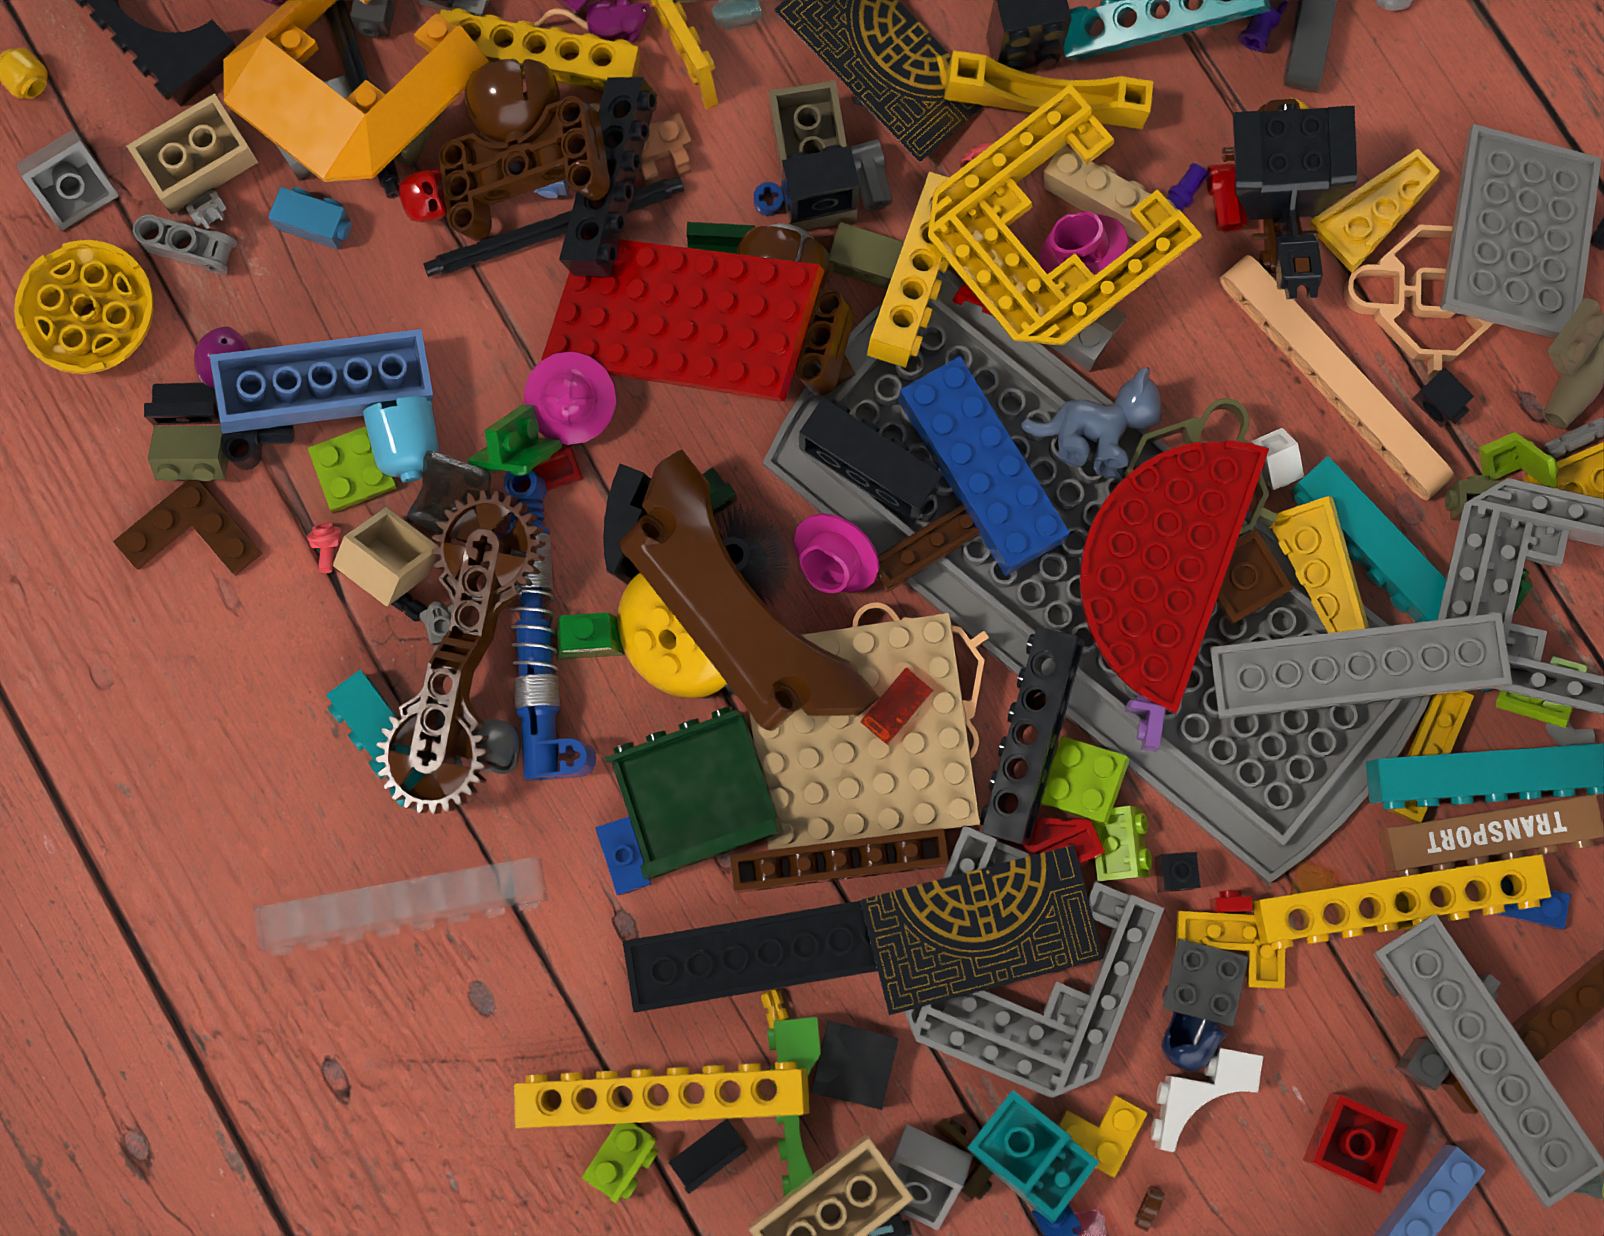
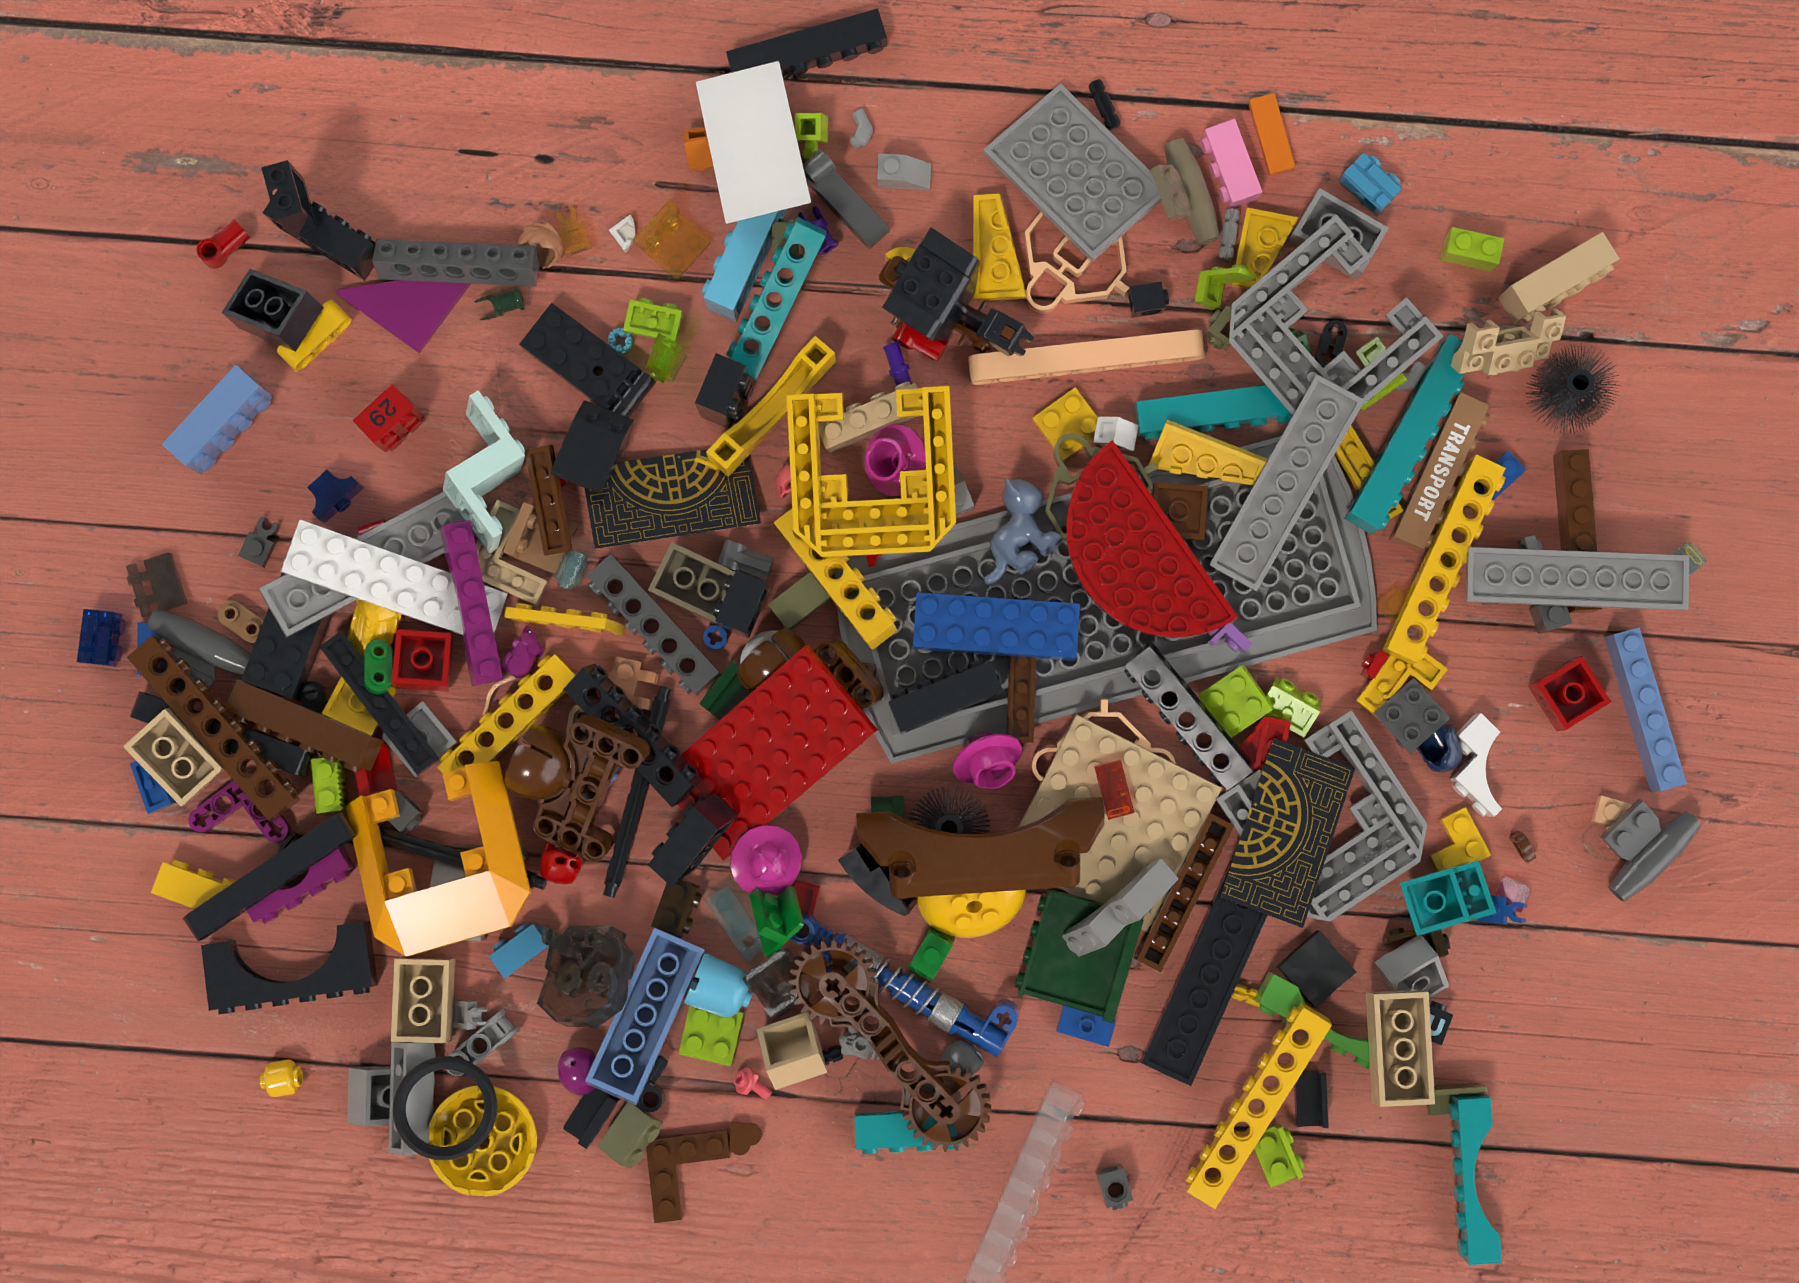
camera: 55 degrees left, 5 degrees up
black brick [1154,852,1201,893] -> none
none -> light grey brick [388,1042,436,1155]
none -> black tyre [393,1056,497,1160]
none -> clear smoke brick [537,926,636,1028]
none -> dark grey brick [587,554,721,696]
none -> black brick [648,793,739,887]
none -> dark brown bracket [651,880,703,938]
none -> clear light blue plate [705,885,763,963]
none -> reddish brown tile [730,1122,762,1156]
none -> light grey slope [877,154,931,191]
none -> yellow plate [1032,387,1098,462]
none -> light grey arch [1062,858,1178,957]
none -> dark grey brick [1095,1165,1133,1210]
none -> black beam [1315,320,1347,368]

